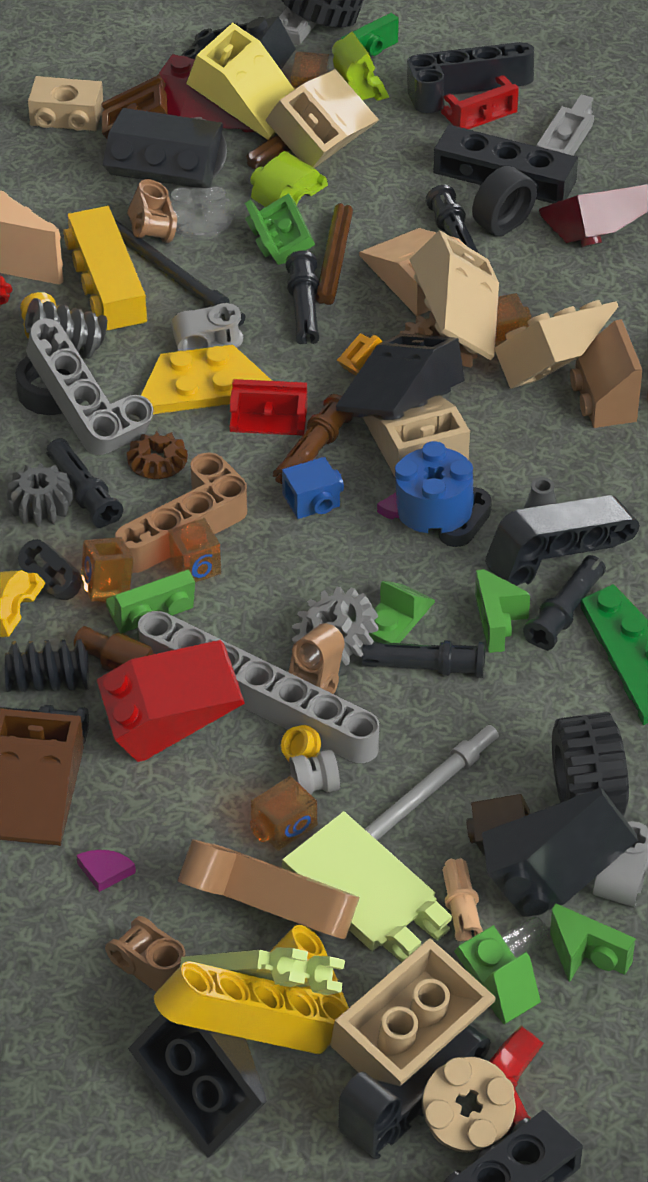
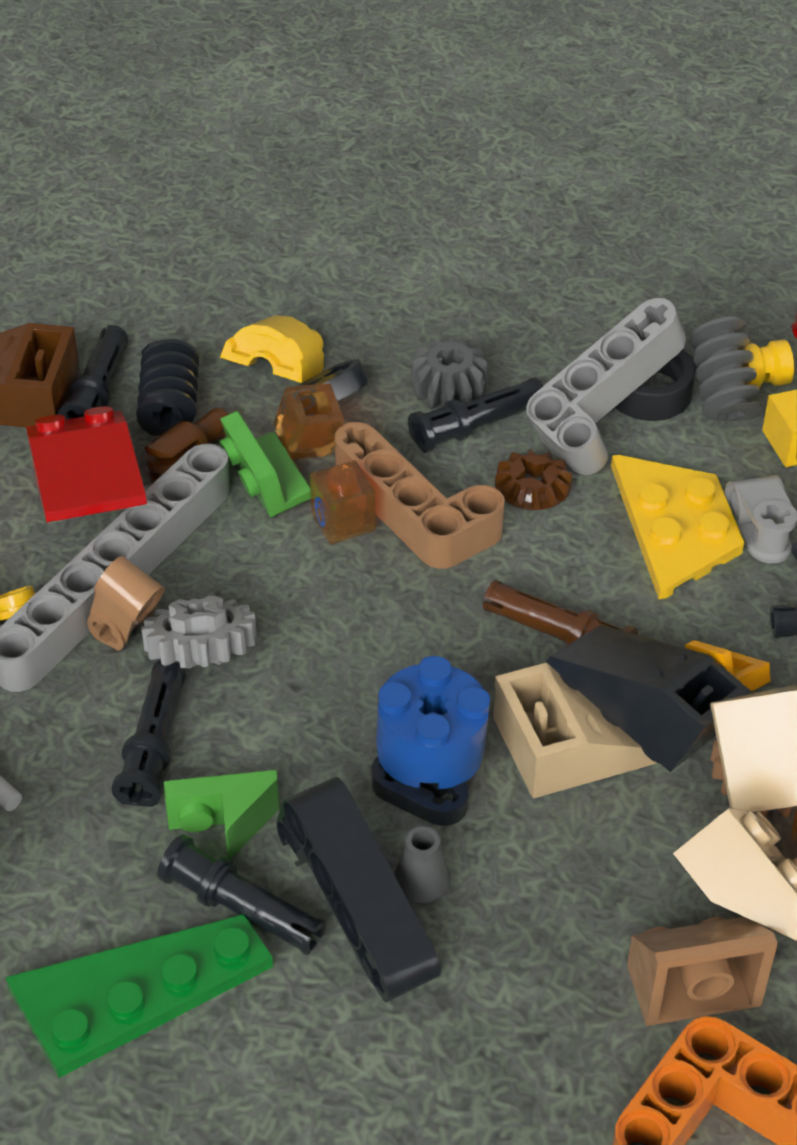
camera: 90 degrees right, 0 degrees up
red hinge [230,379,308,436] -> none
blue brick [282,457,344,519] -> none
bright green slope [369,581,435,643] -> none

